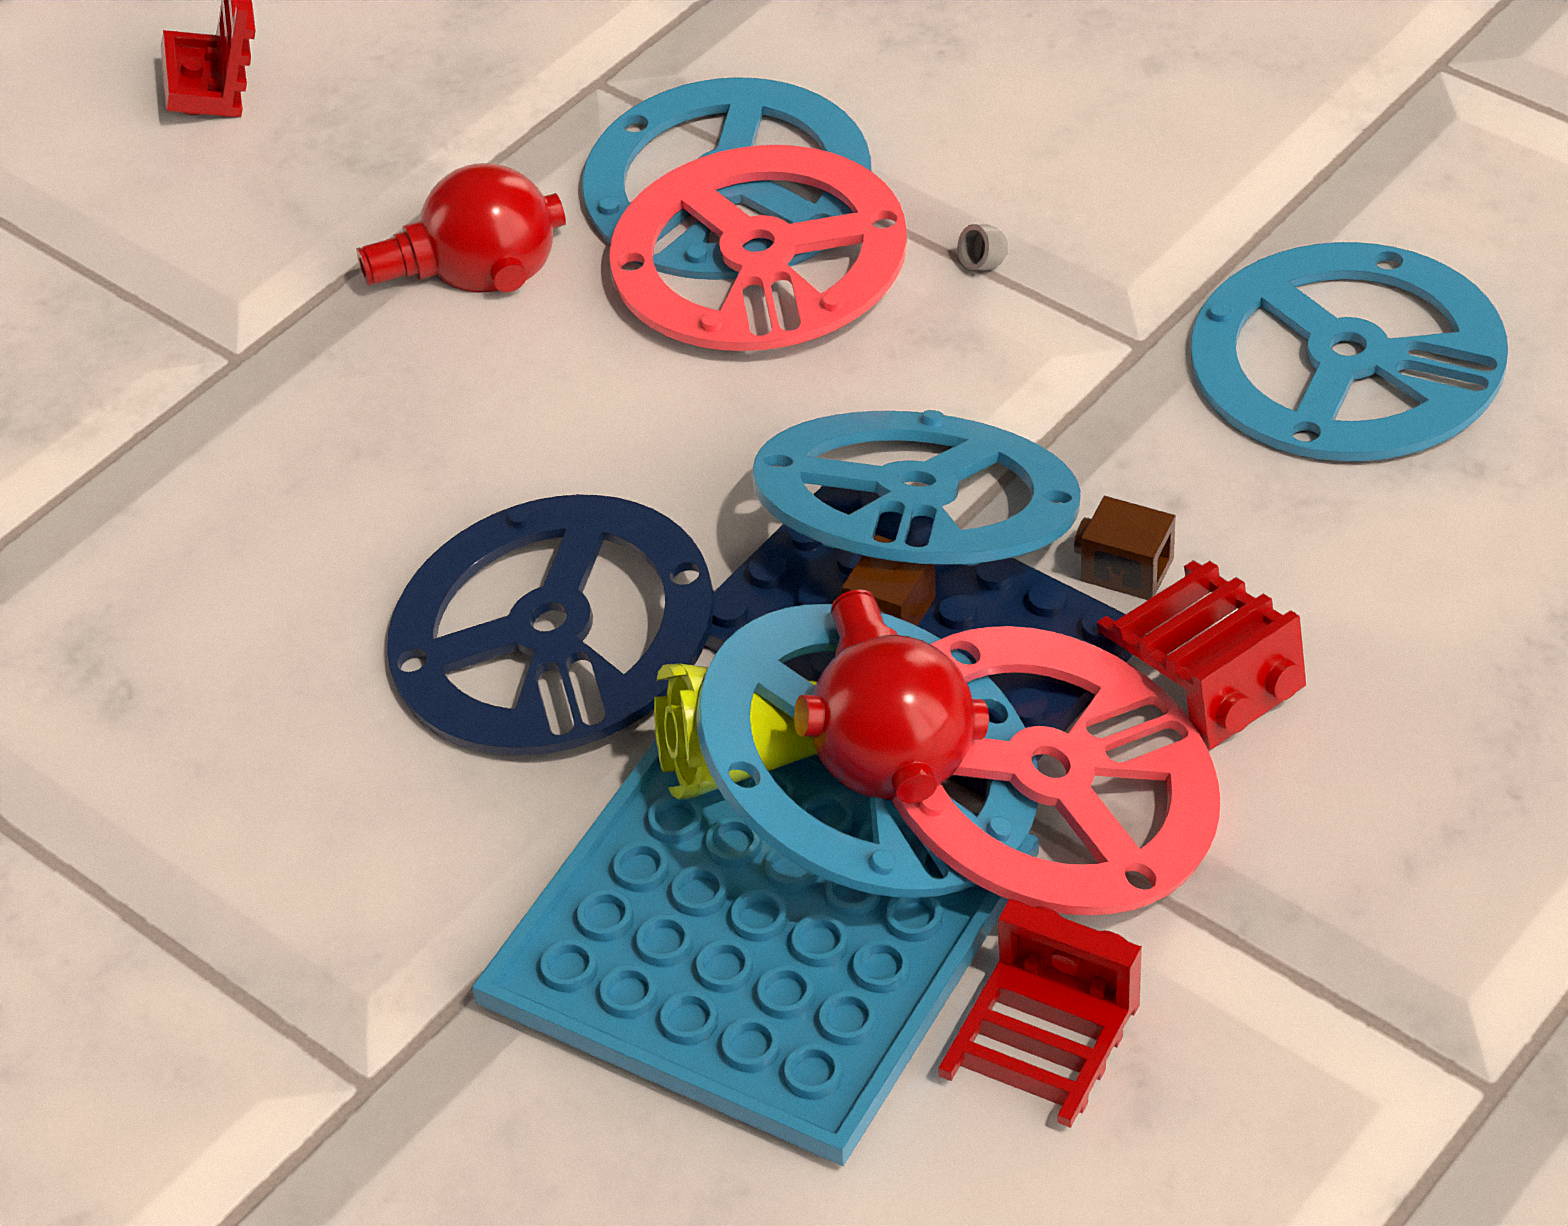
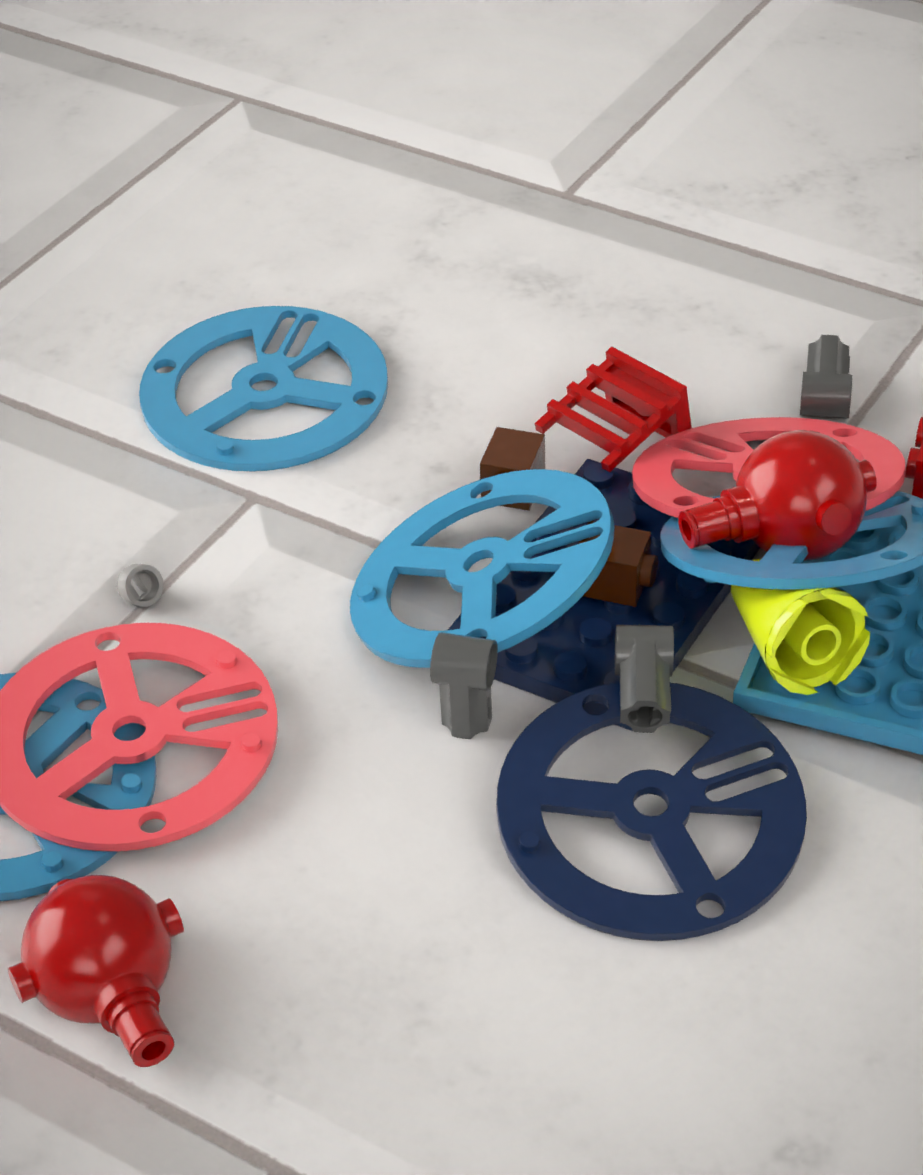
camera: 100 degrees left, 5 degrees down
none -> dark grey piece [430,632,498,739]
none -> dark grey piece [615,625,674,733]
none -> dark grey piece [800,335,852,418]

